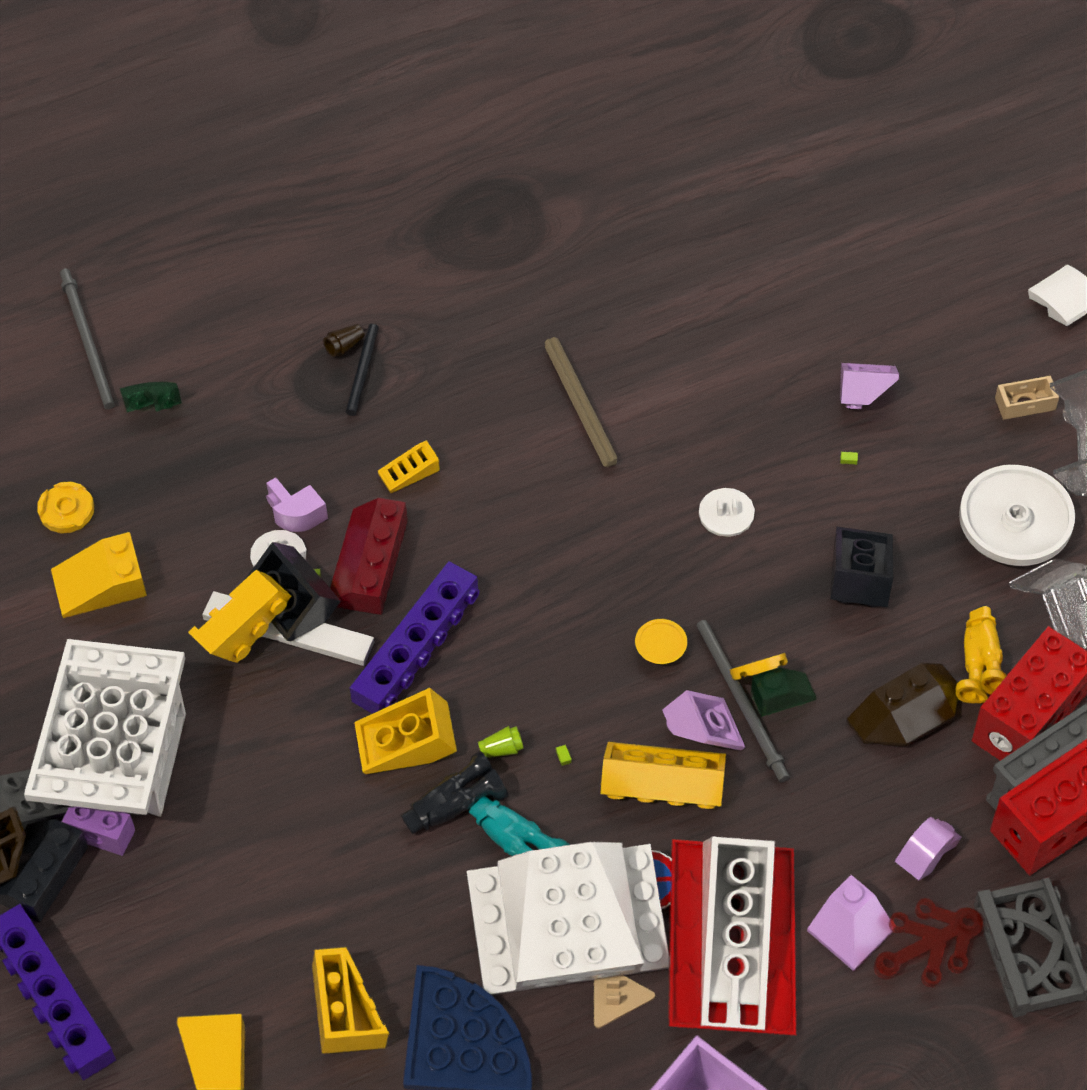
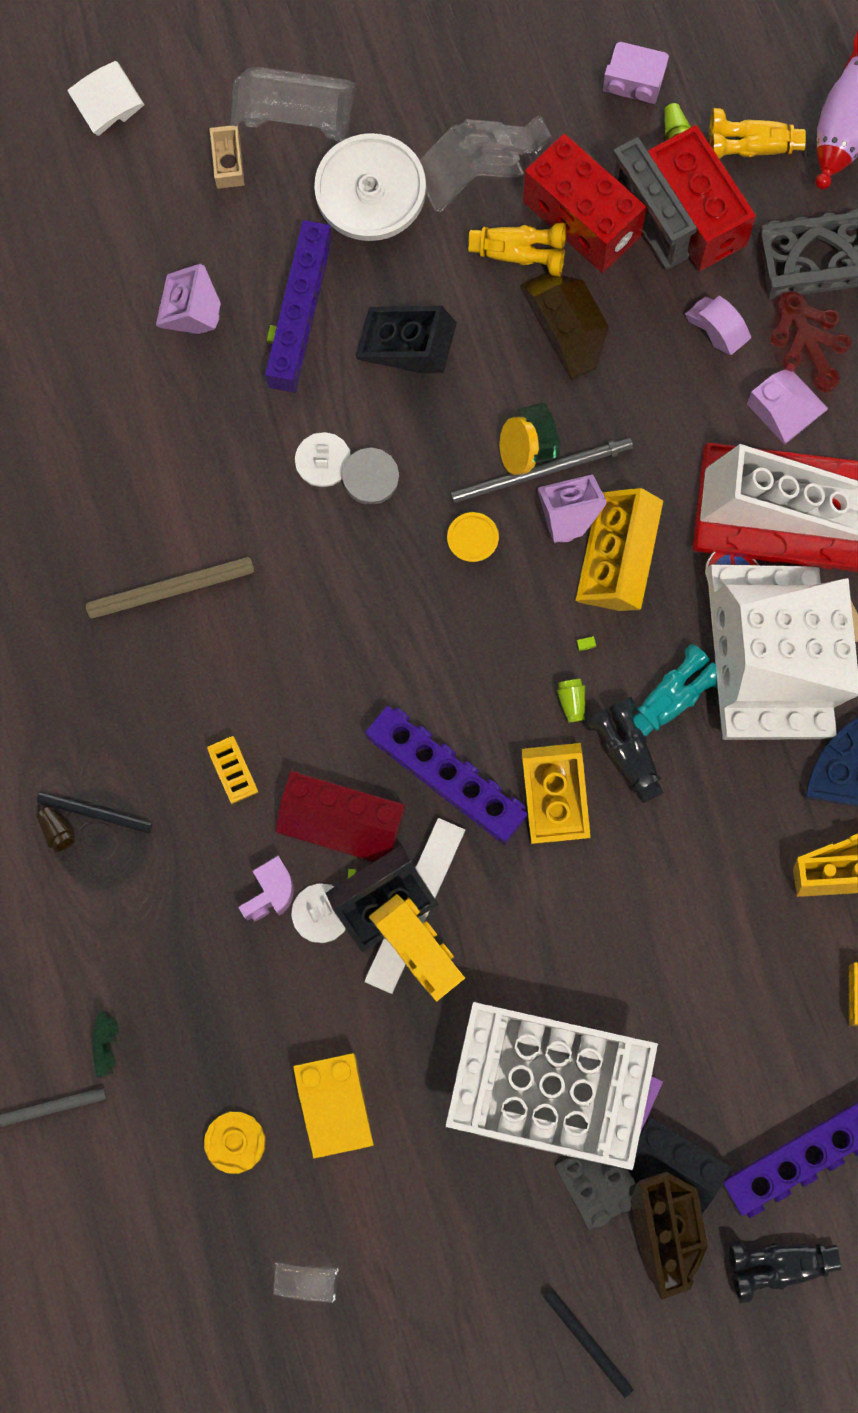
camera: 80 degrees left, 20 degrees up
none -> dark purple brick [265,220,332,393]
none -> light grey tile [342,448,399,504]

